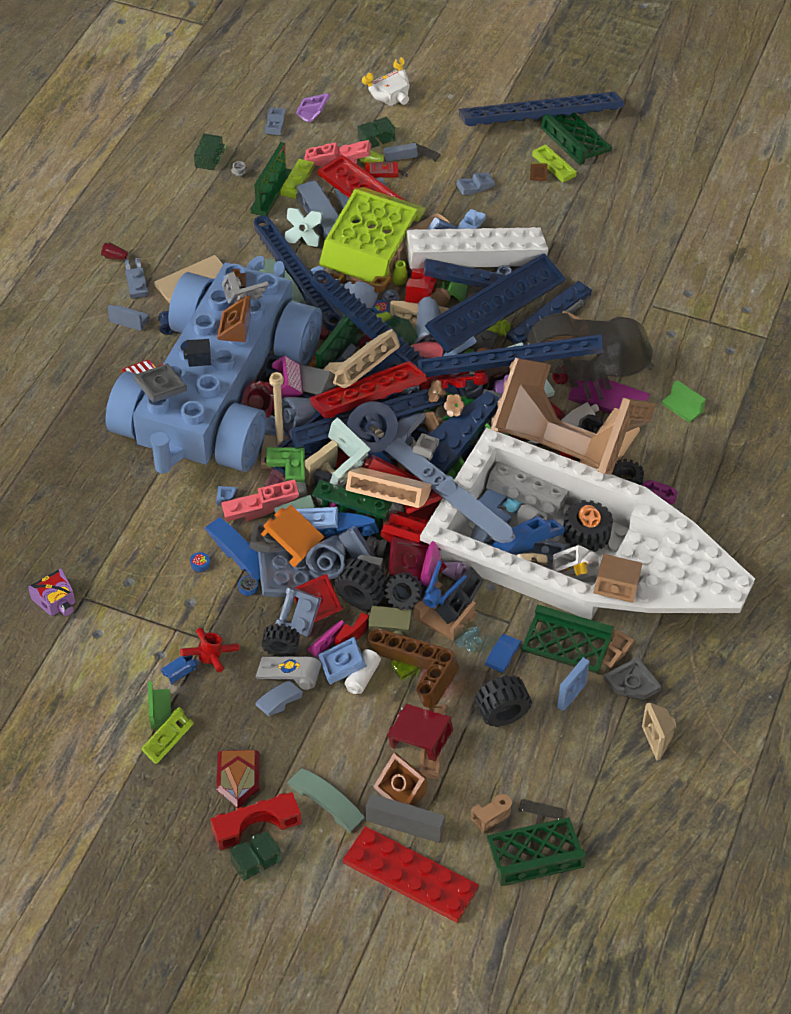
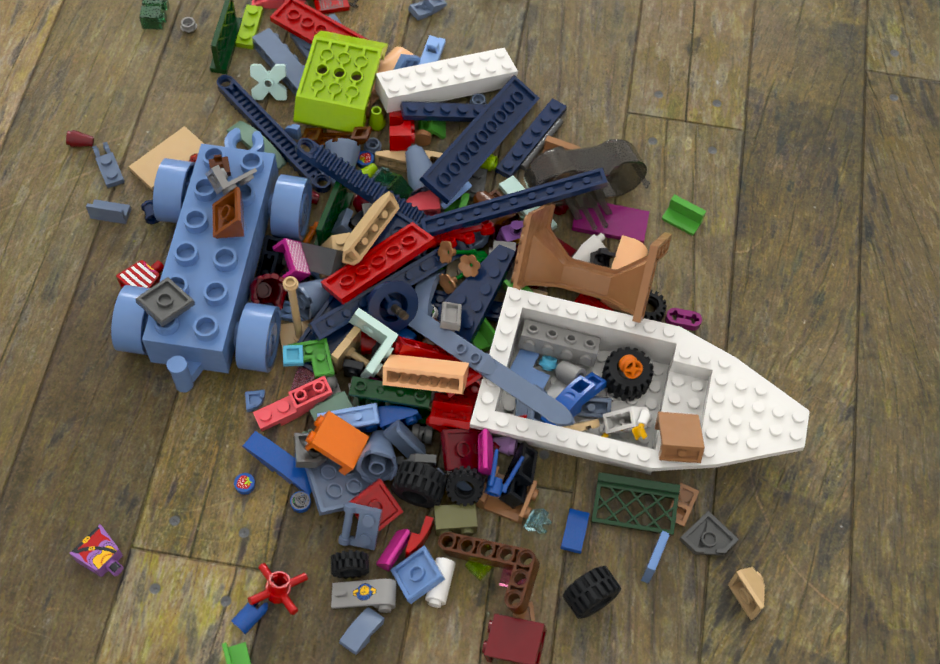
camera: 15 degrees left, 10 degrees up
black brick [183,339,211,367] -> none
none -> medium azure tile [283,345,303,367]

